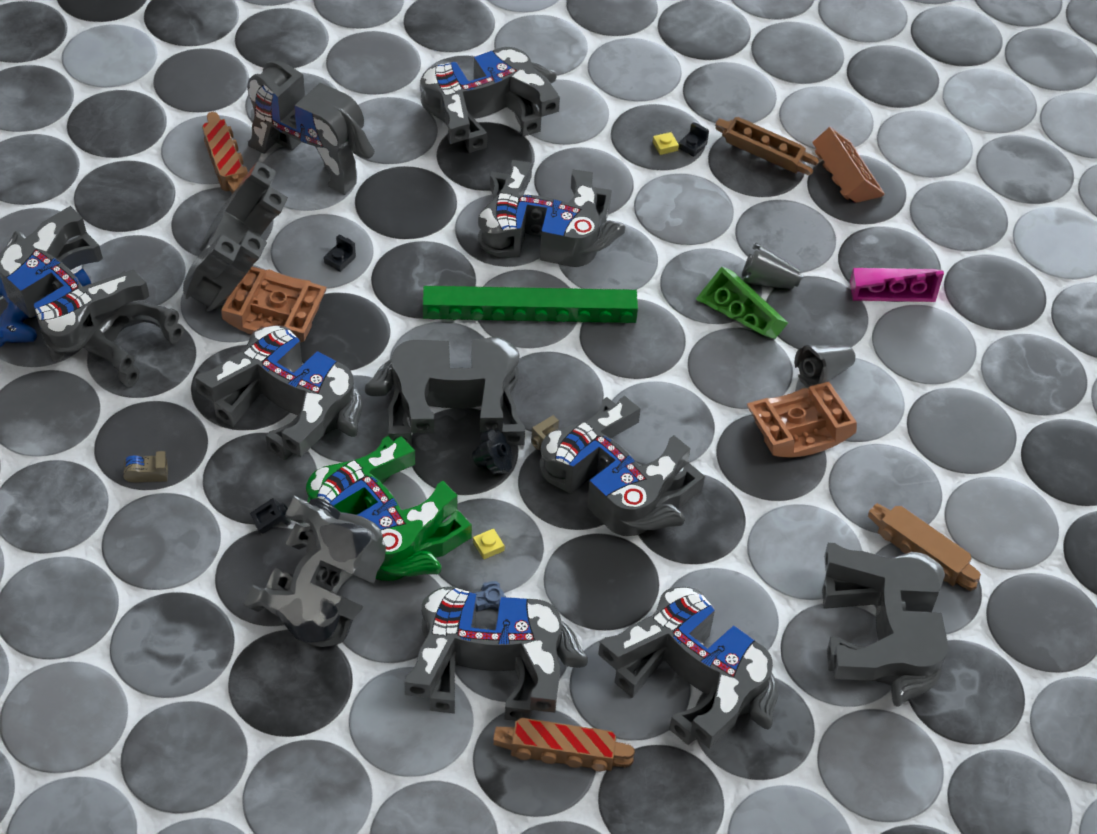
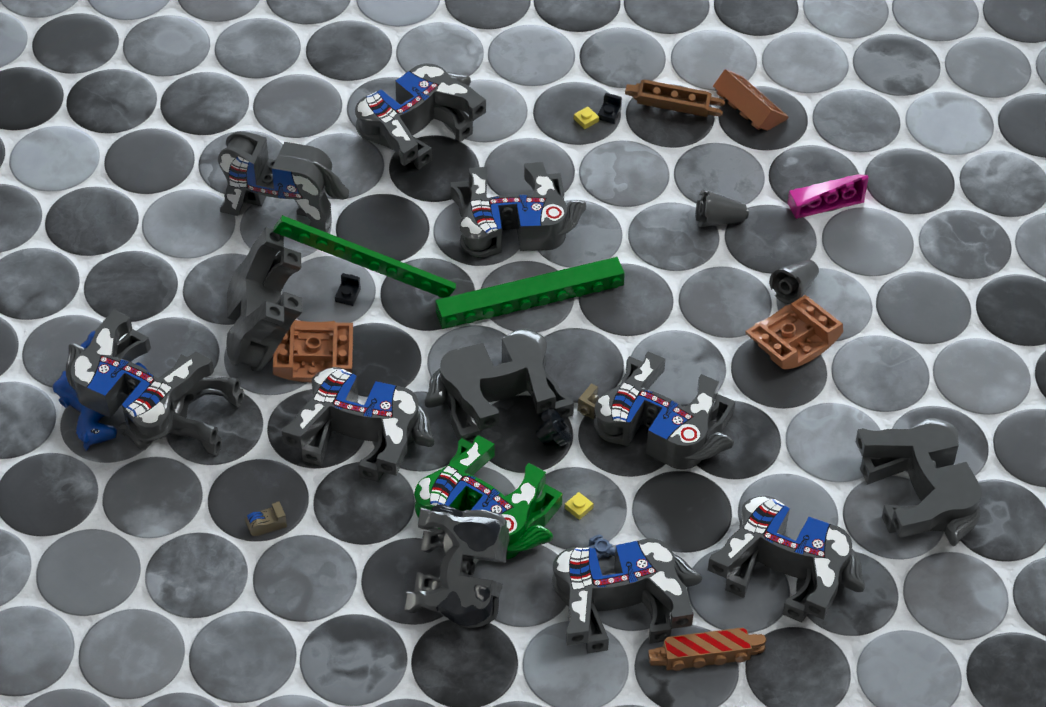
camera: 15 degrees left, 0 degrees up
medium nougat hinge [202,111,248,194] -> none
black bracket [250,498,291,534] -> none
bright green wedge [696,266,788,339] -> none
medium nougat hinge [868,503,981,591] -> none
none -> green plate [273,215,456,298]

